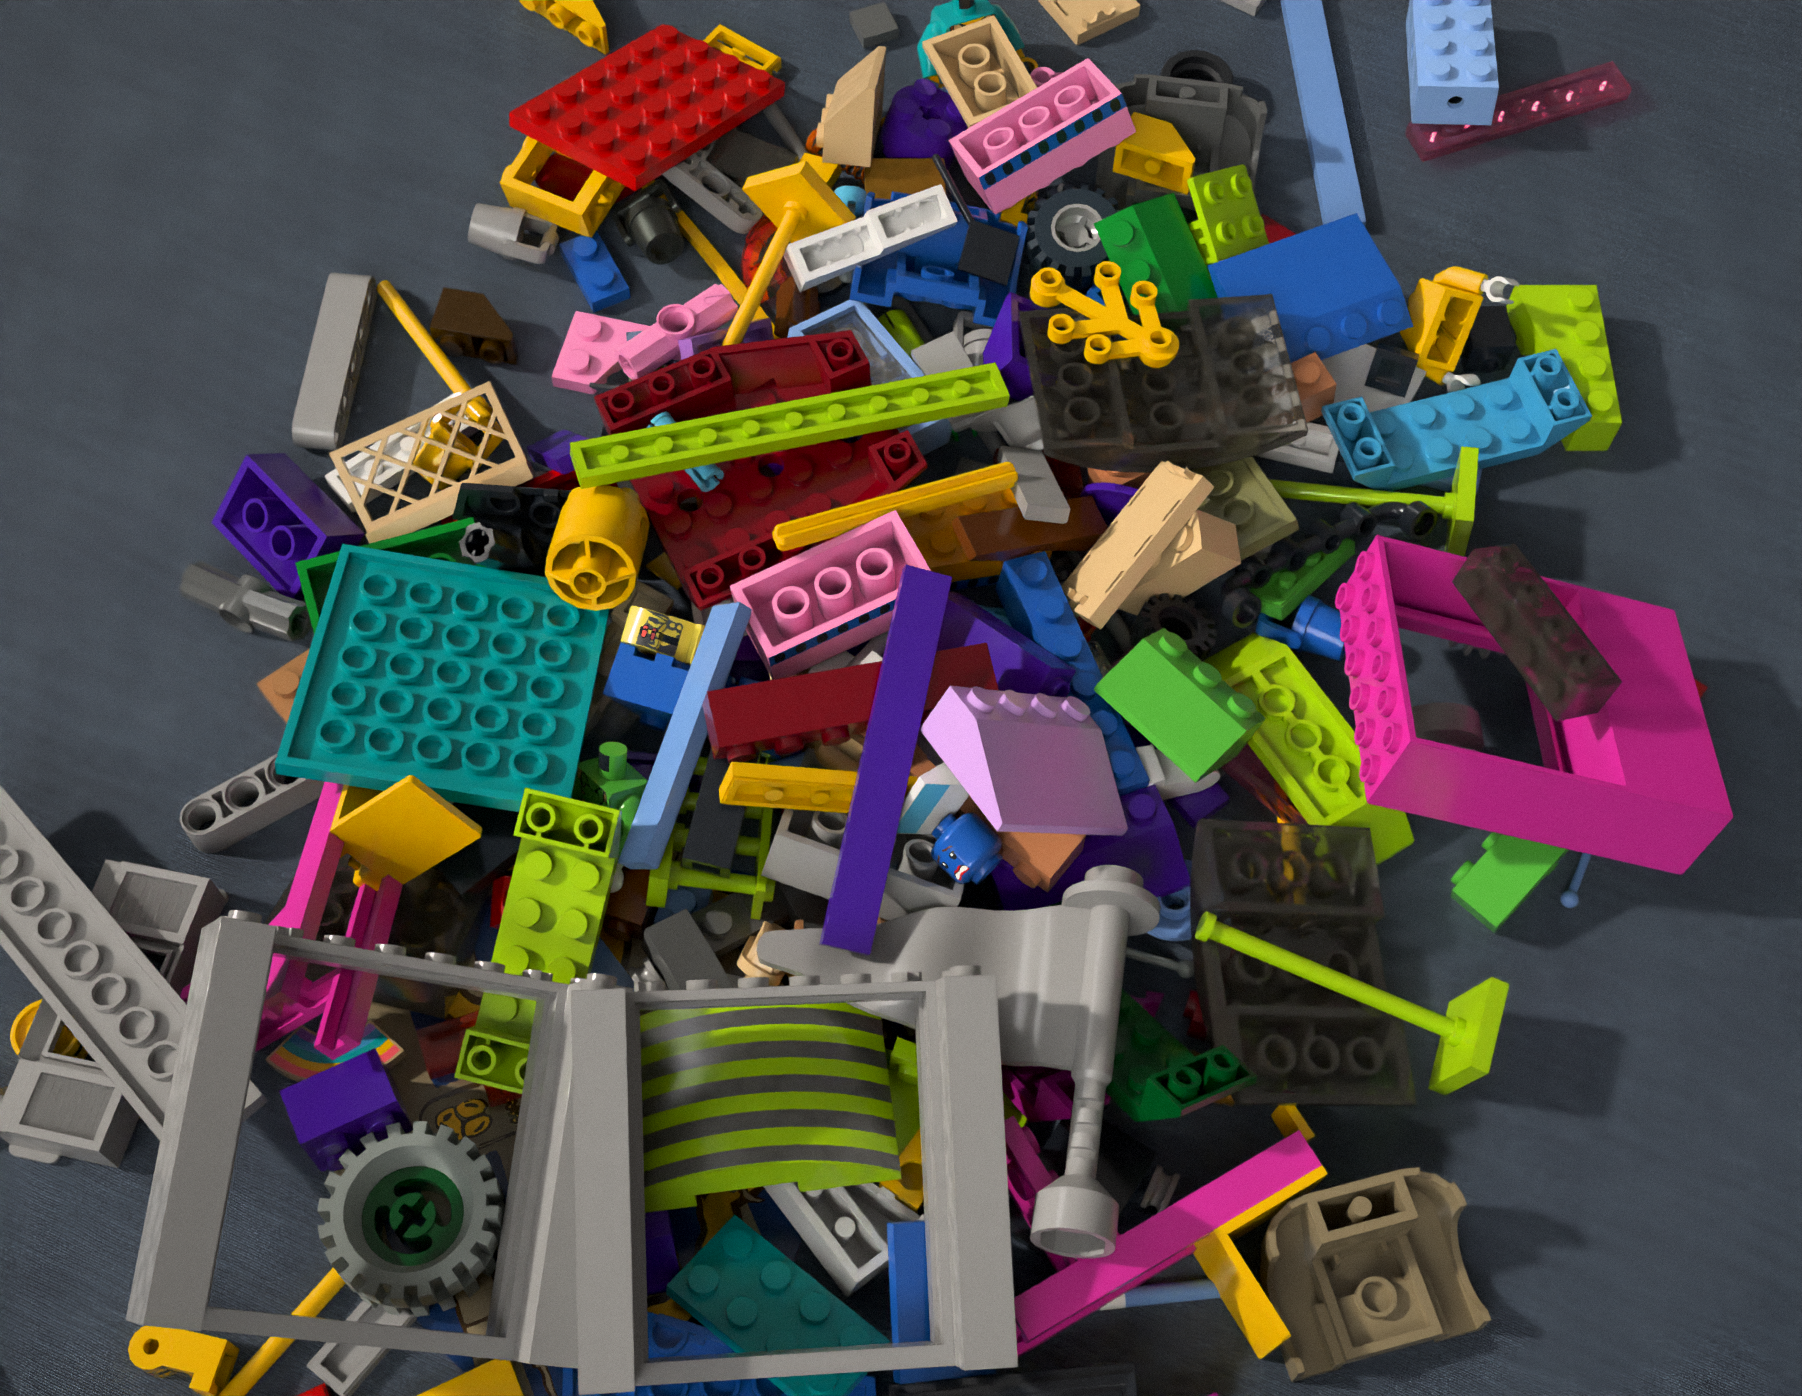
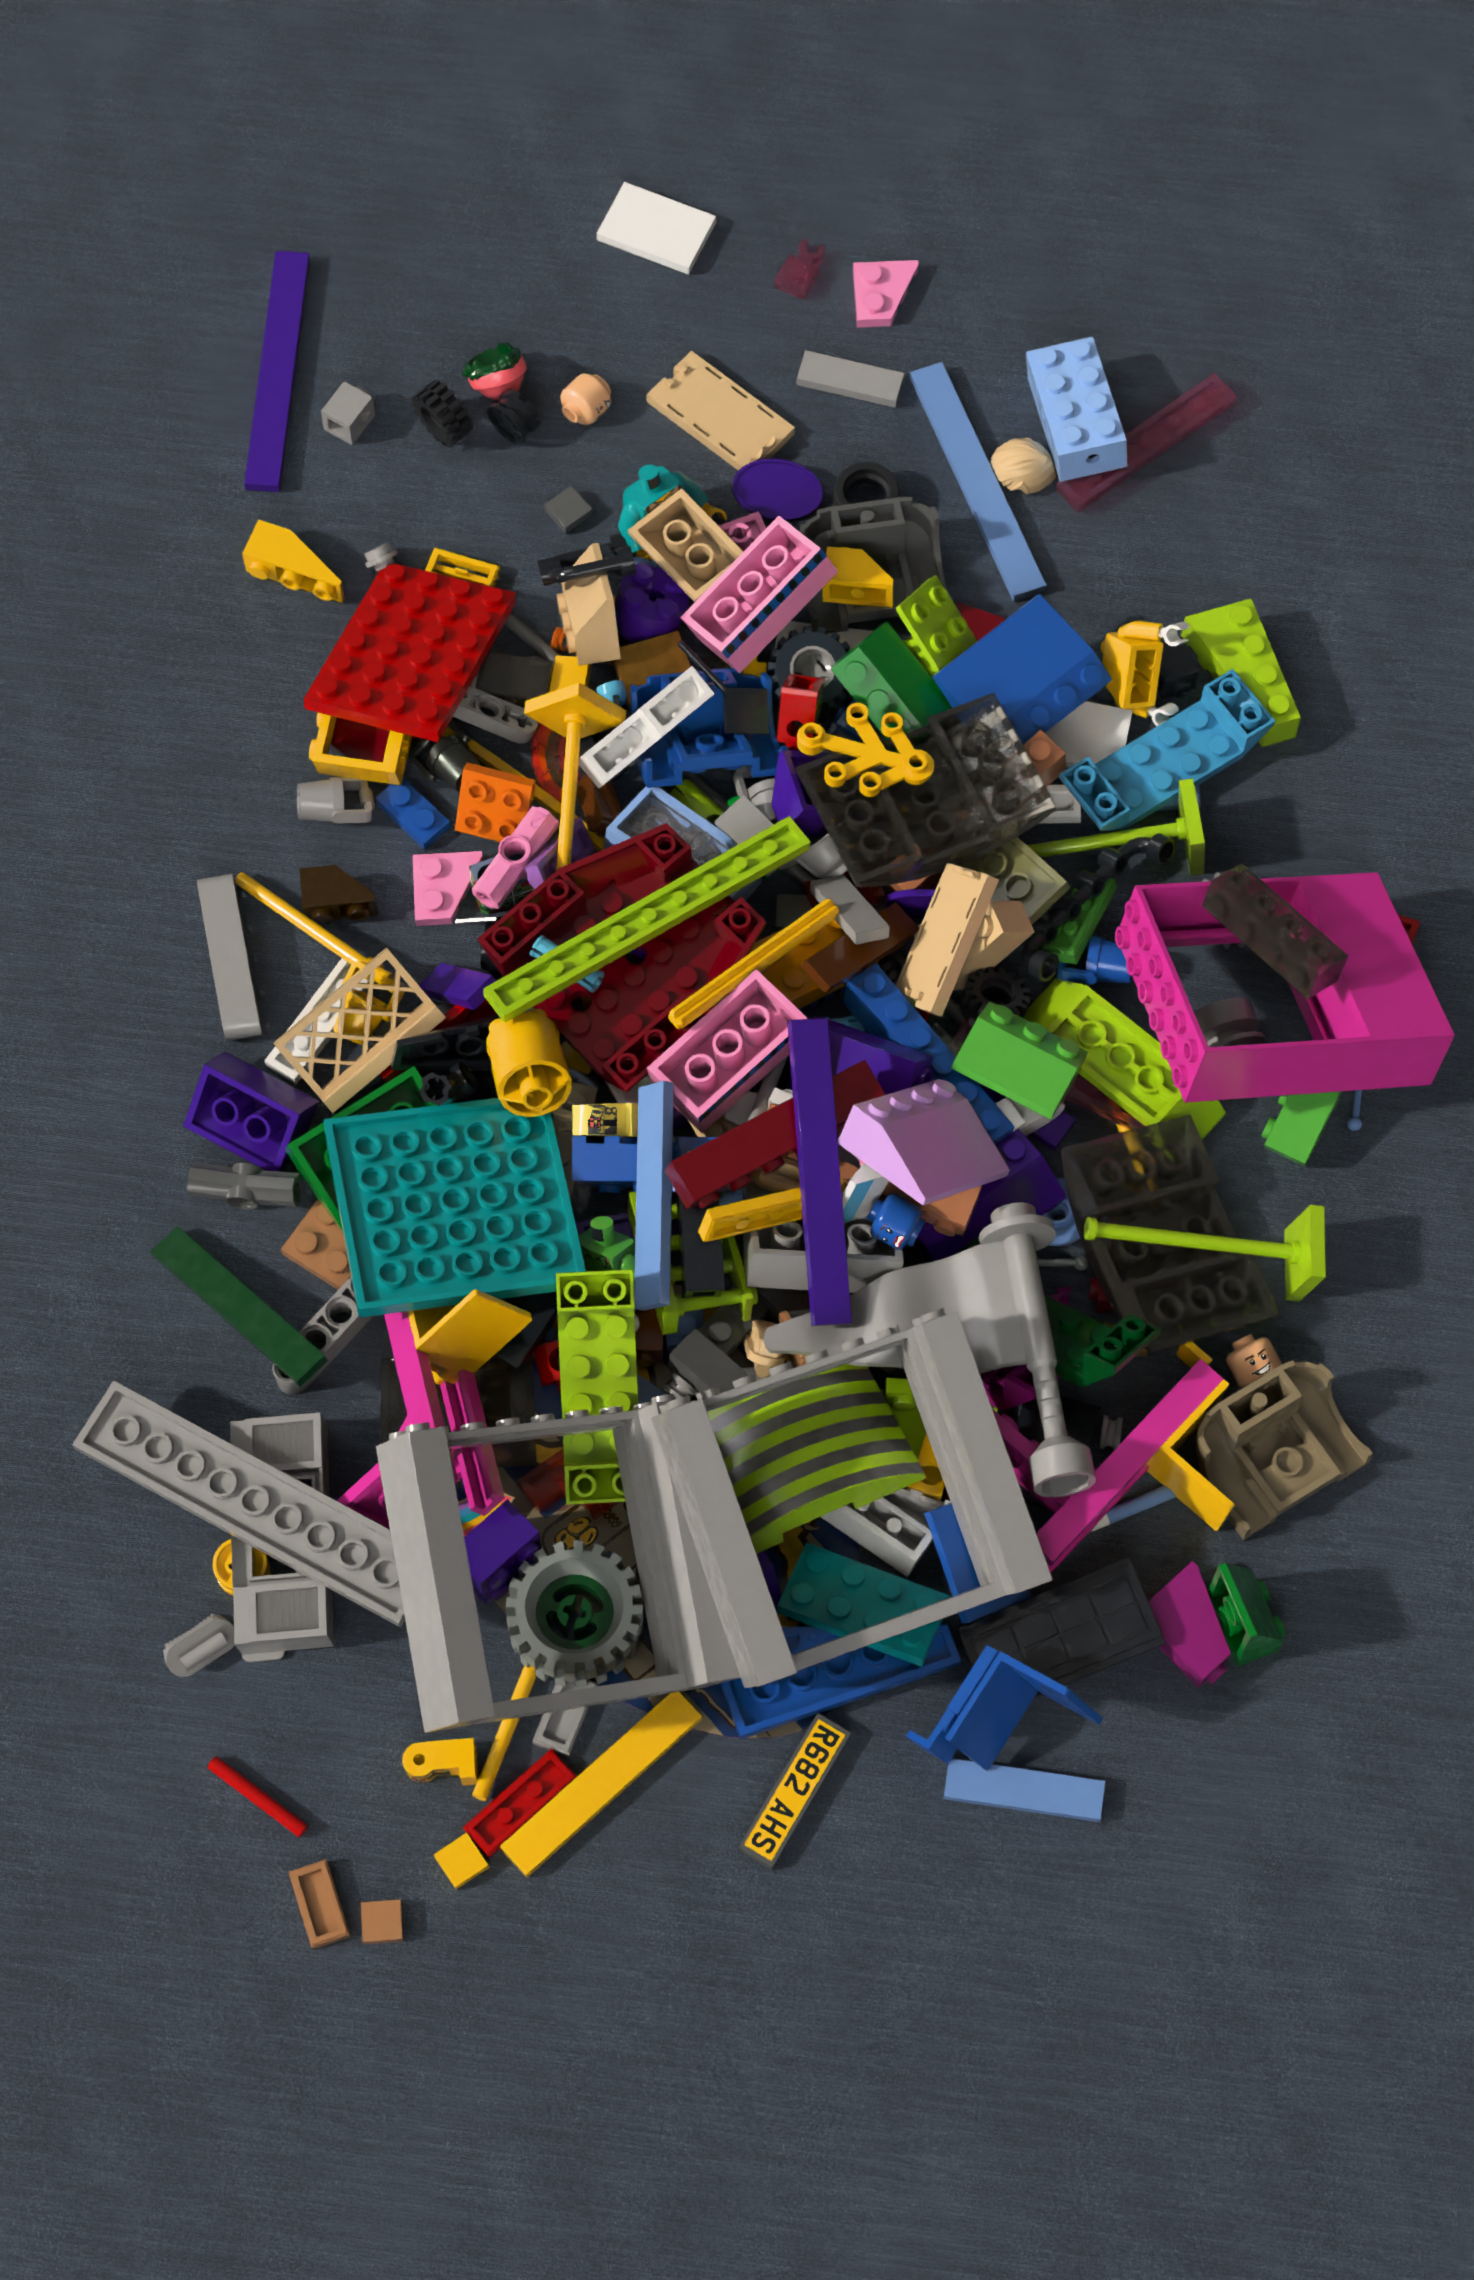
camera: 15 degrees left, 5 degrees up
black tile [1364,342,1419,398] -> none
none -> dark green tile [150,1226,328,1387]
none -> light grey plate [364,542,398,571]
none -> orange plate [455,762,536,842]
none -> black bar [537,533,637,586]
none -> dark purple piece [732,459,823,521]
none -> red torso [777,674,825,751]
none -> tan hair [990,437,1057,495]
none -> light nougat head [1226,1333,1282,1388]

